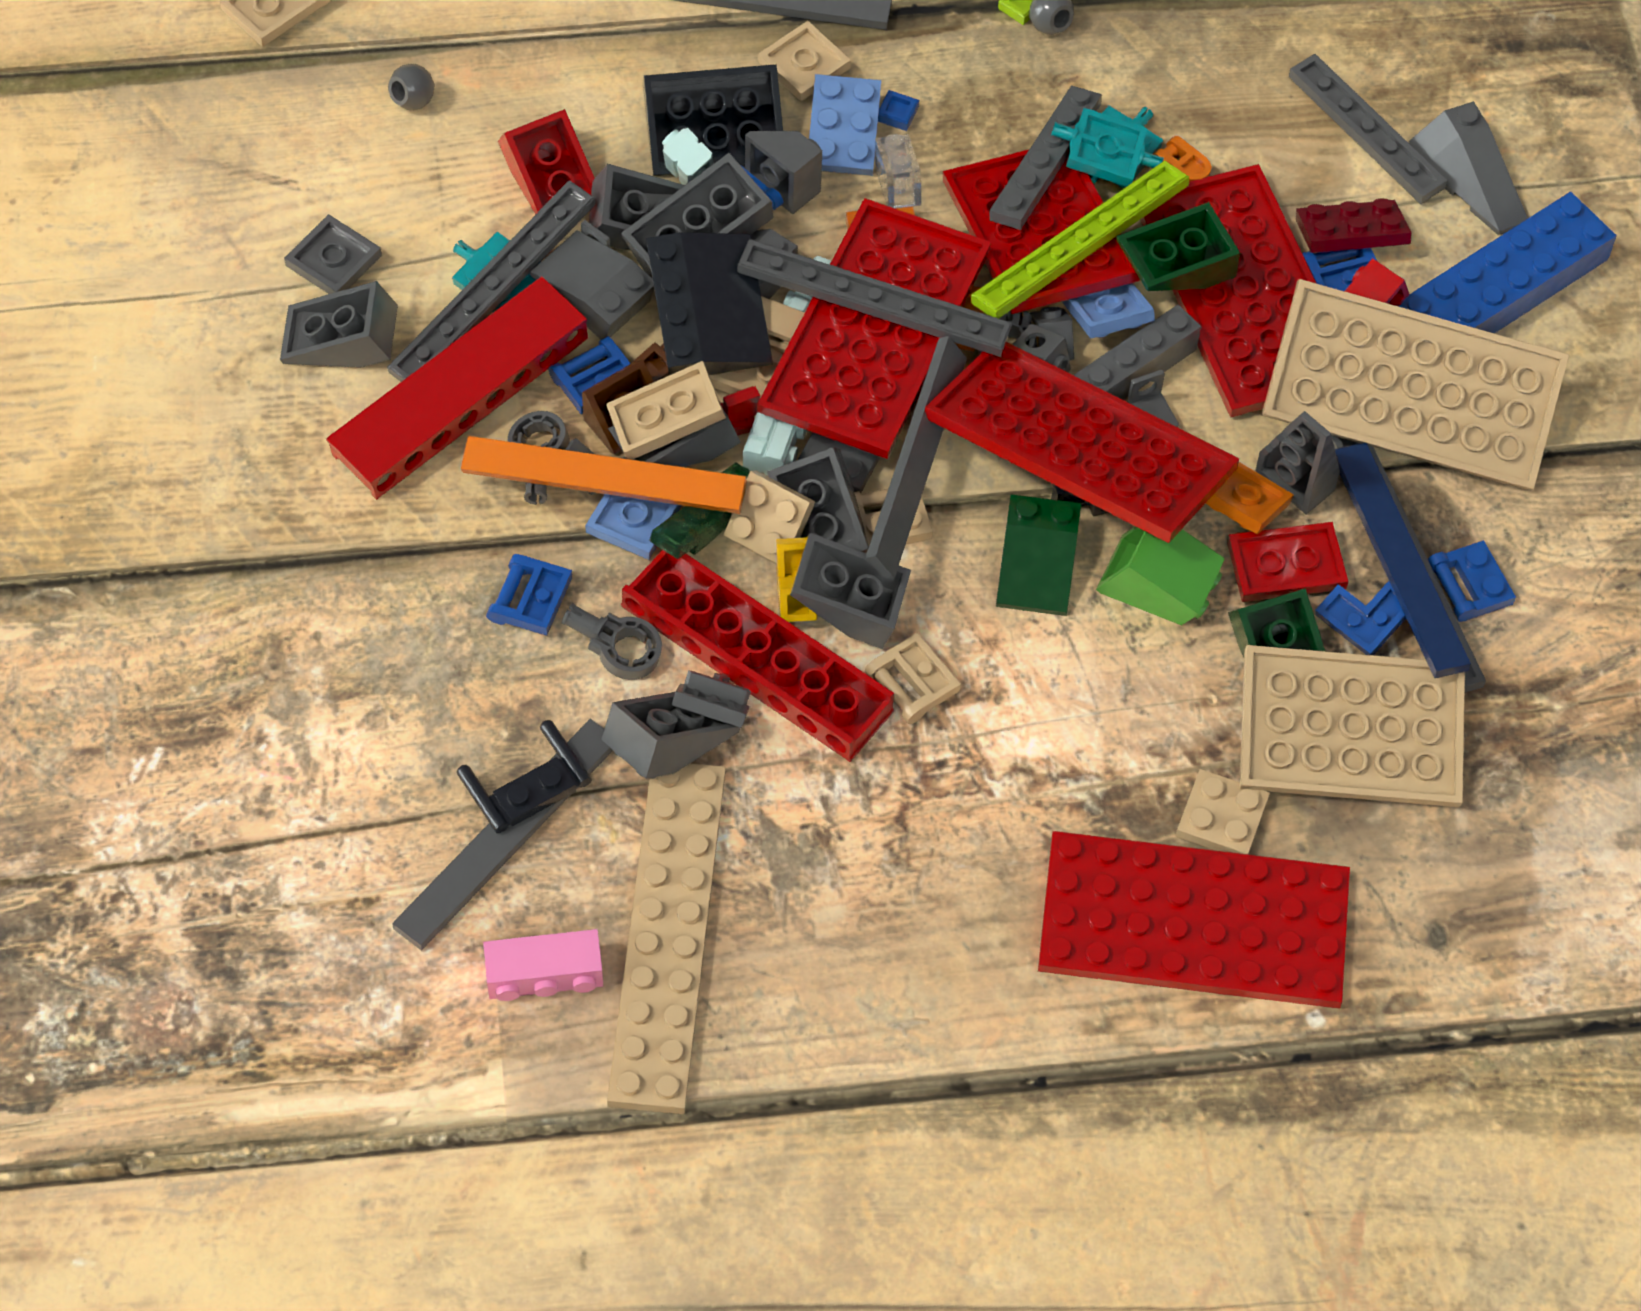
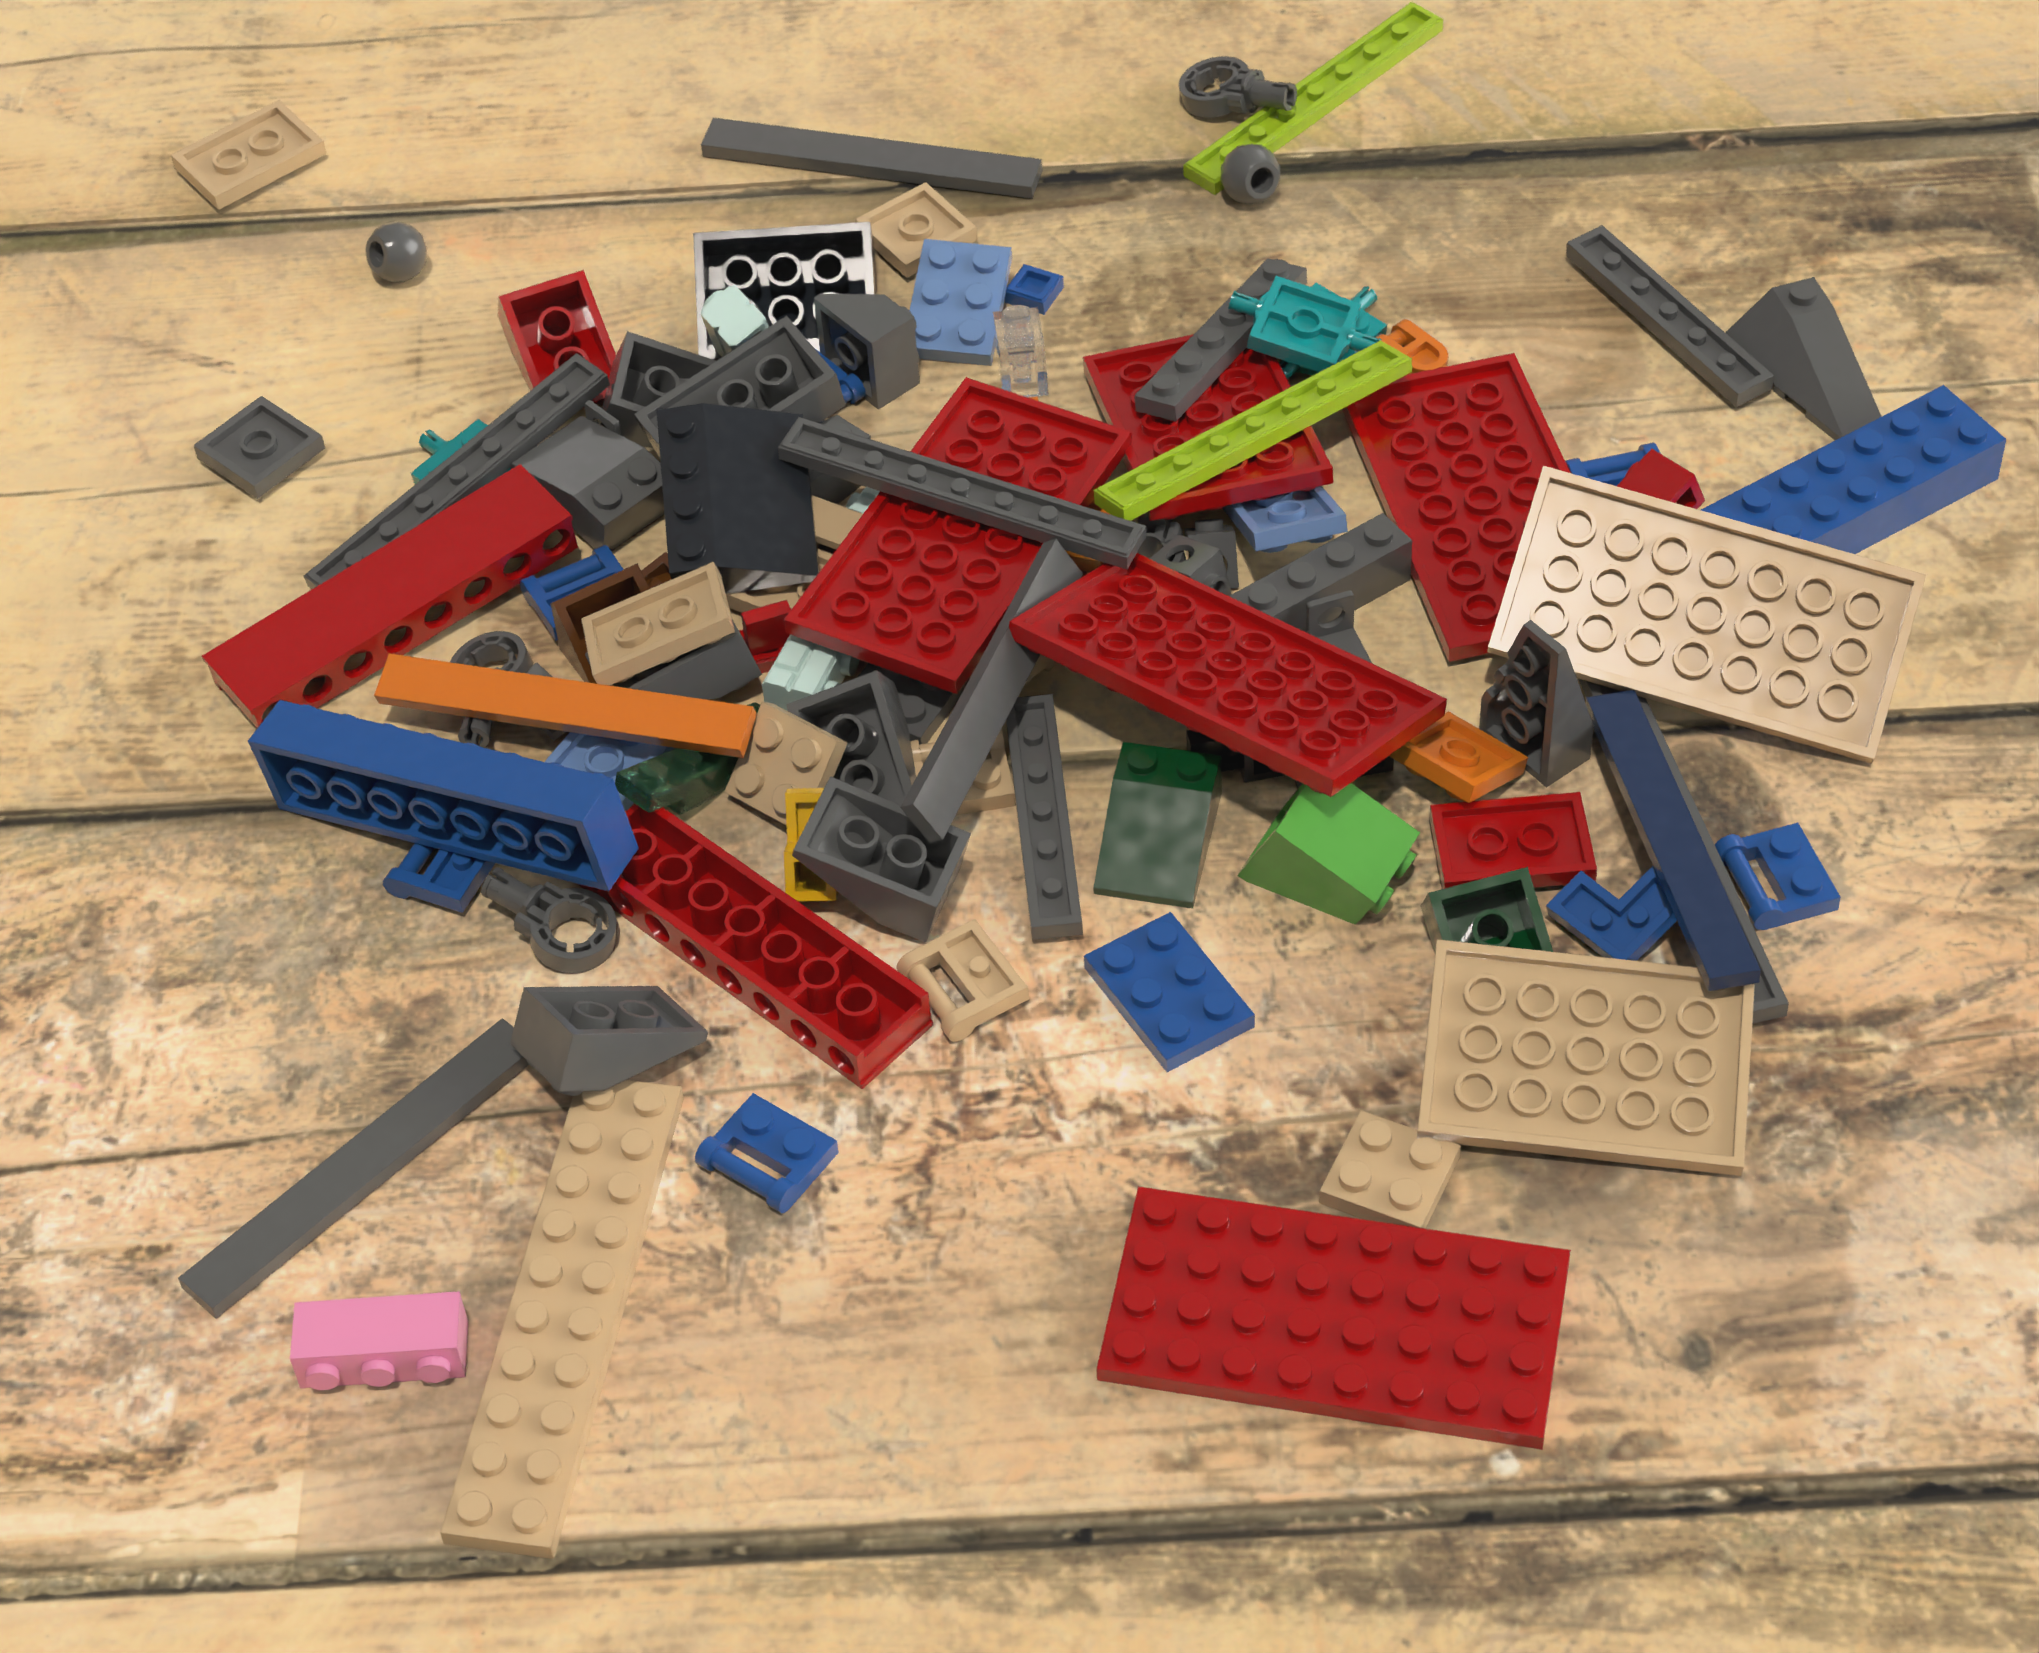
camera: 10 degrees right, 10 degrees down
dark grey slope [280,281,398,368] -> none
black plate [457,720,592,833] -> none
dark grey slope [672,670,751,728] -> none
dark green slope [1117,202,1241,291] -> none
dark red plate [1296,198,1412,253] -> none
none -> blue brick [248,700,639,891]
none -> blue plate [695,1093,839,1213]
none -> dark grey plate [1006,694,1083,940]
none -> blue plate [1084,912,1255,1072]

